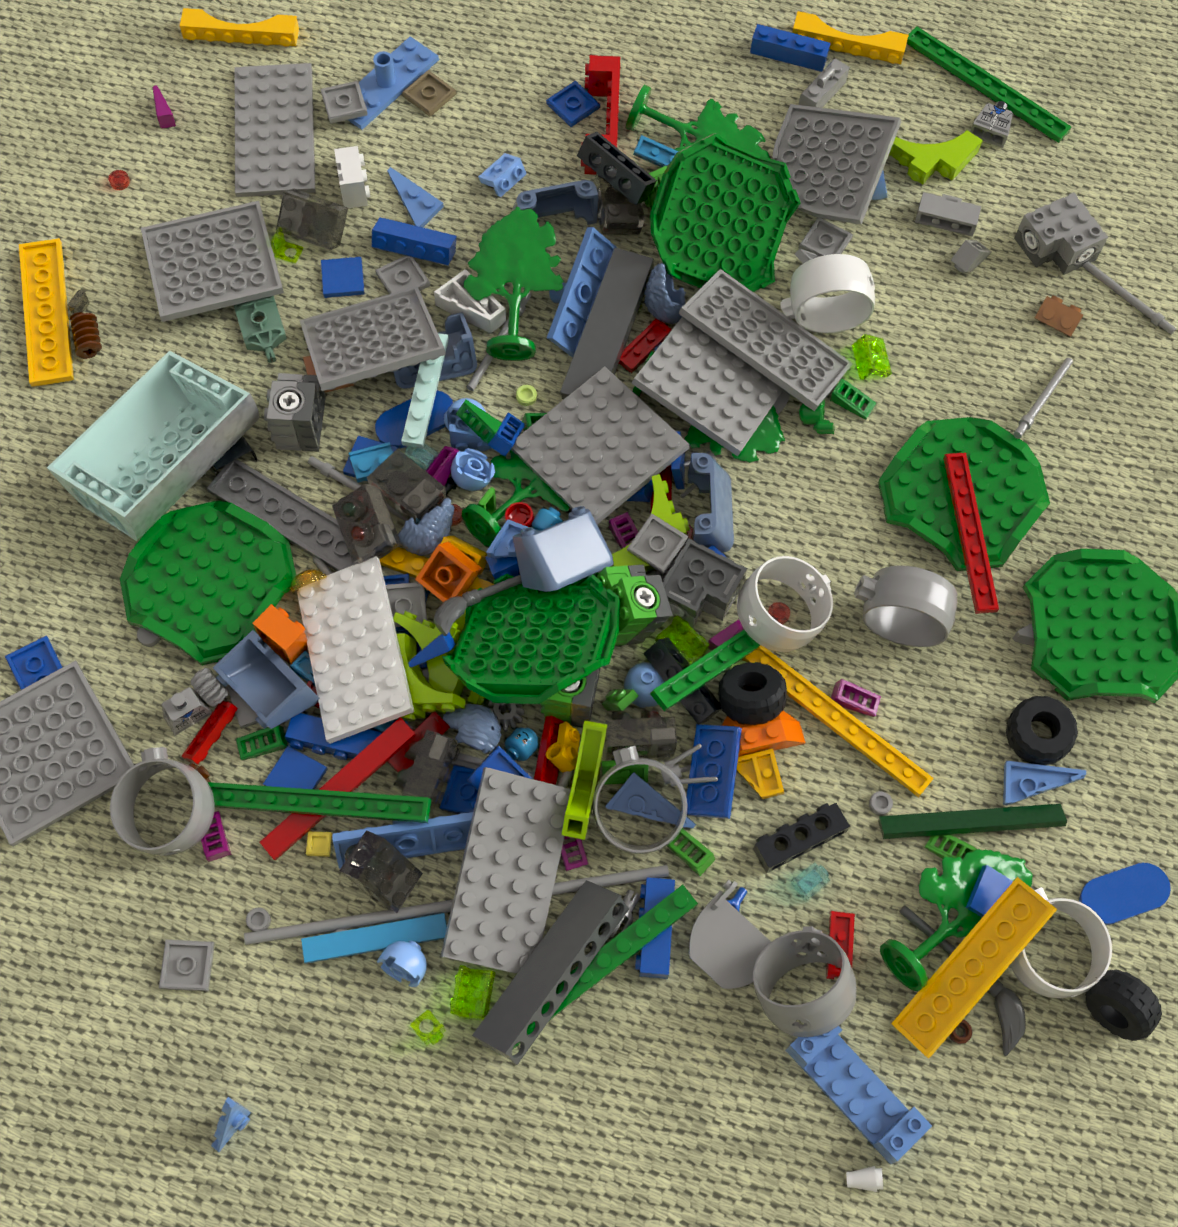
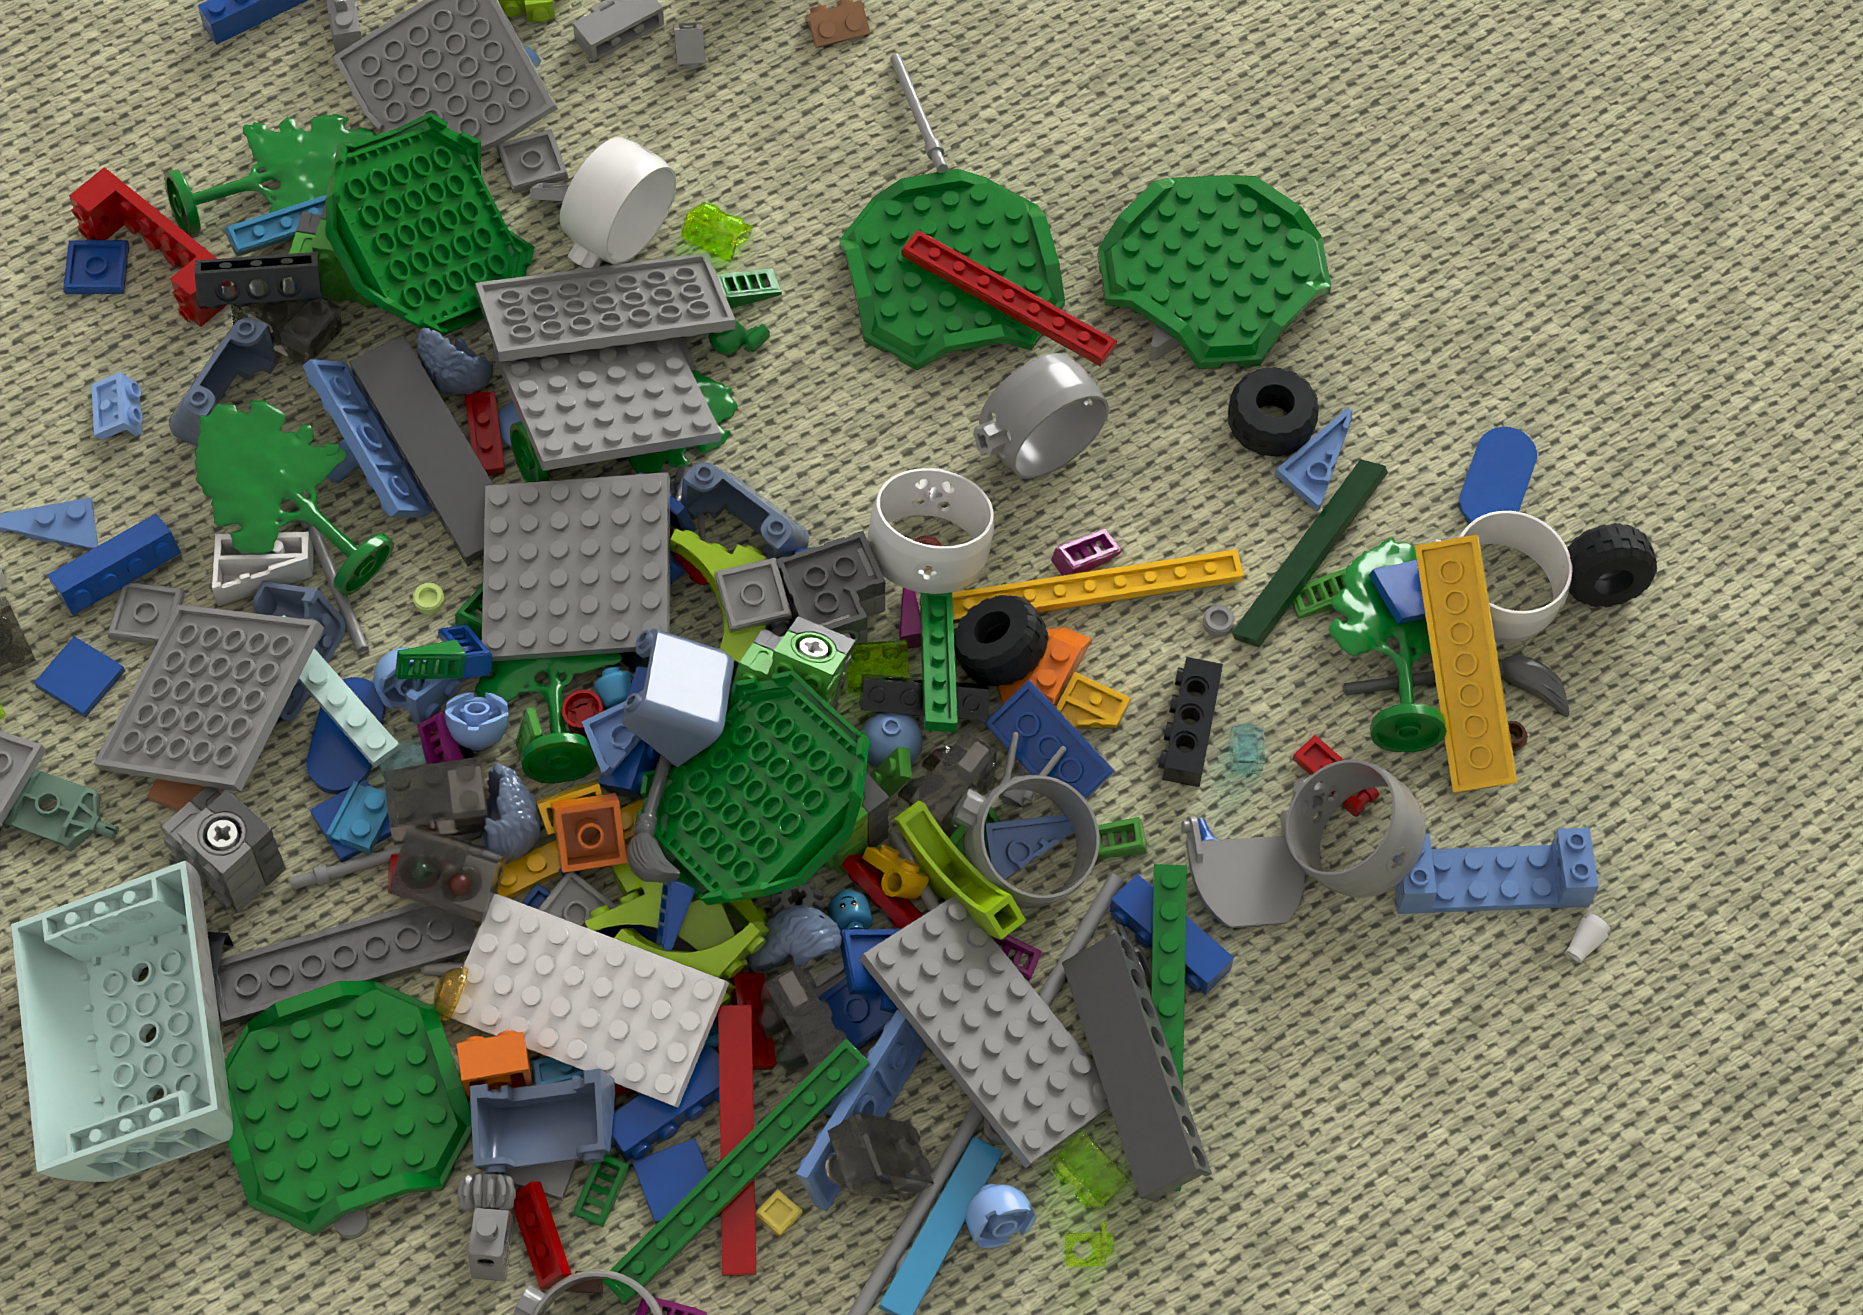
camera: 50 degrees left, 5 degrees down
magenta slope [608,512,638,549] -> none

